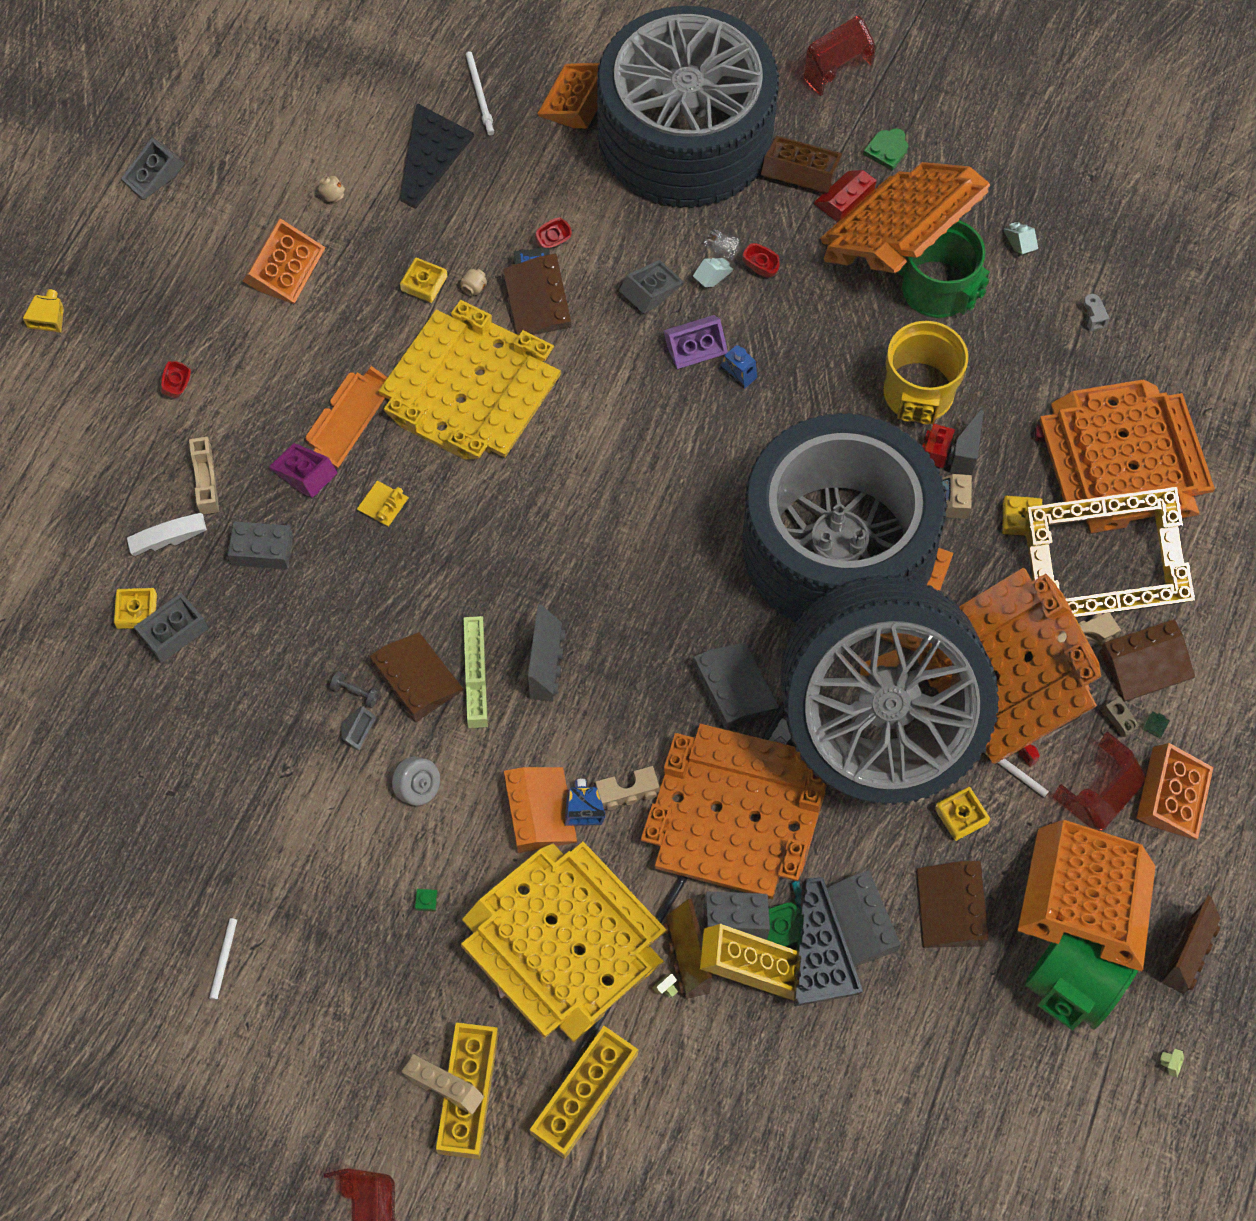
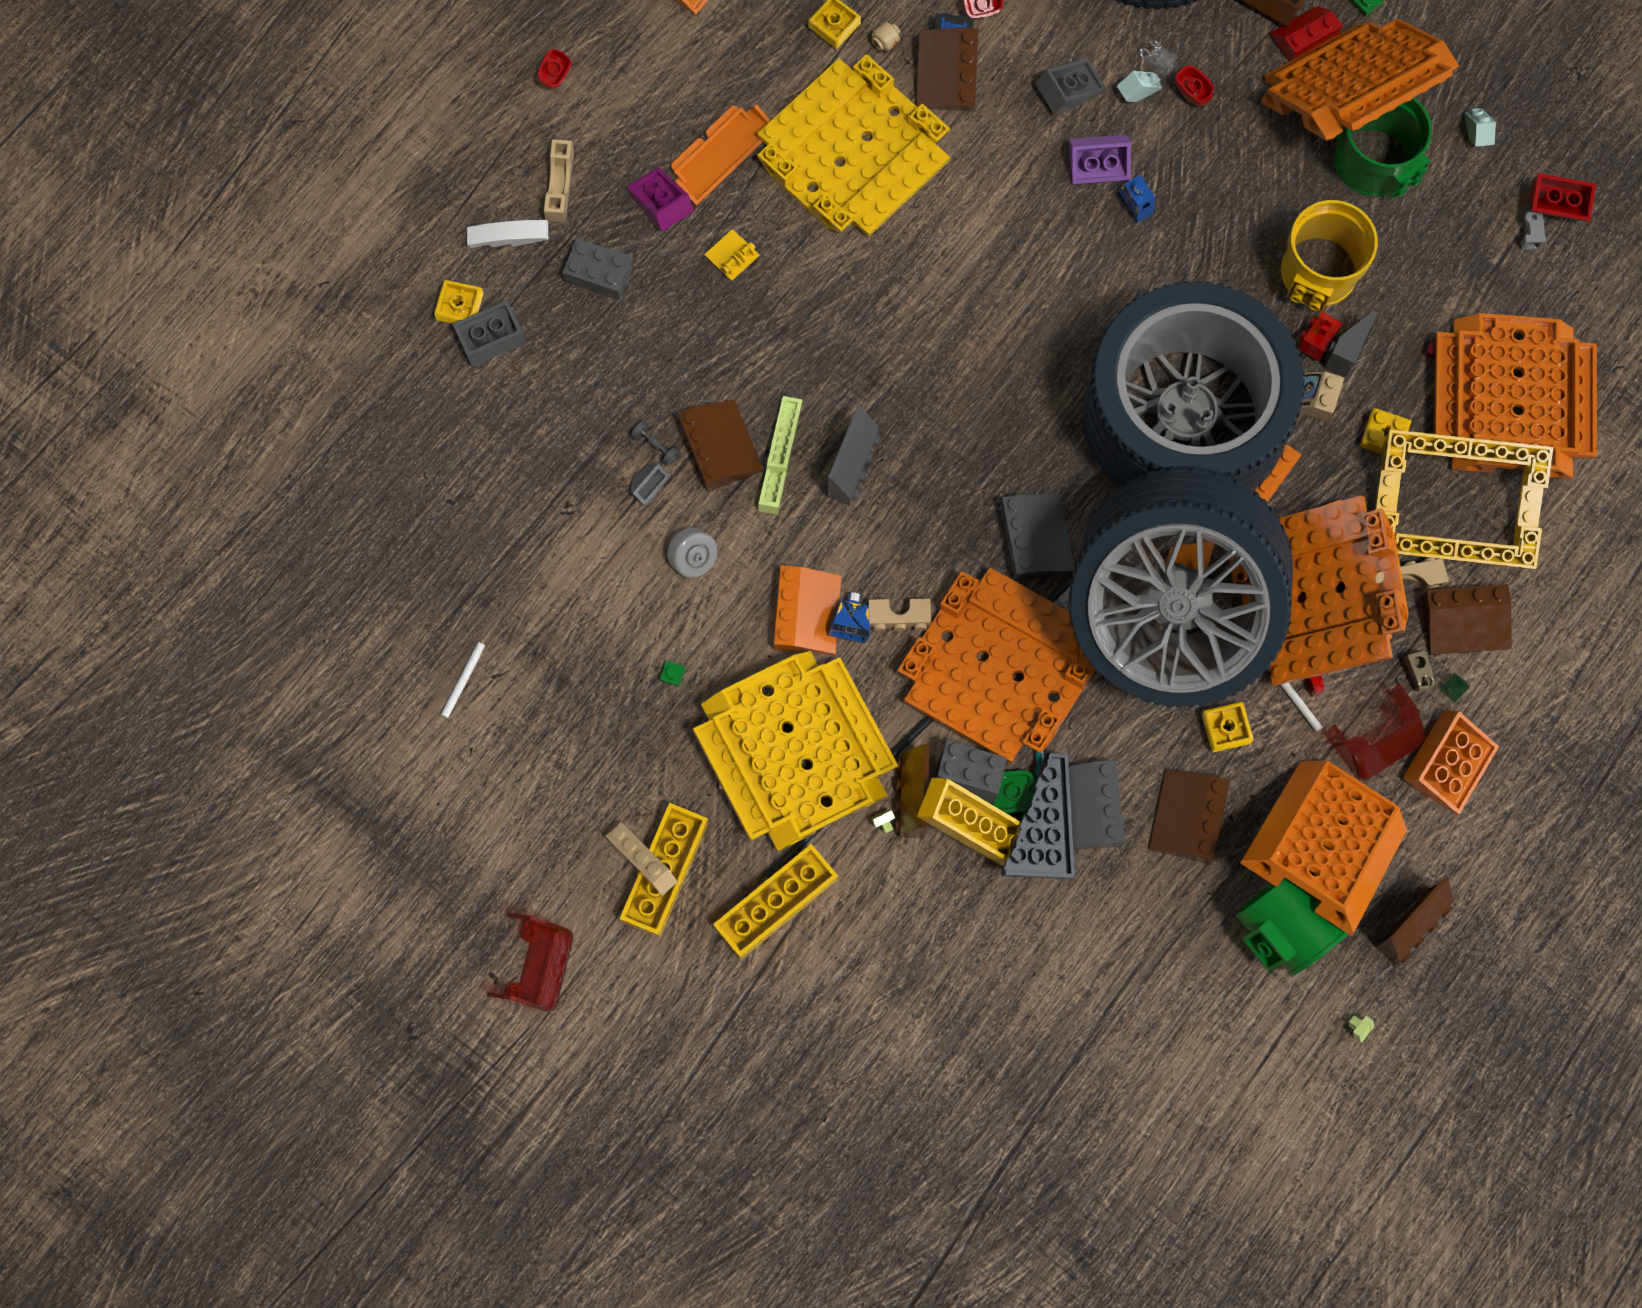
camera: 15 degrees right, 10 degrees up
none -> red slope [1529,173,1597,222]

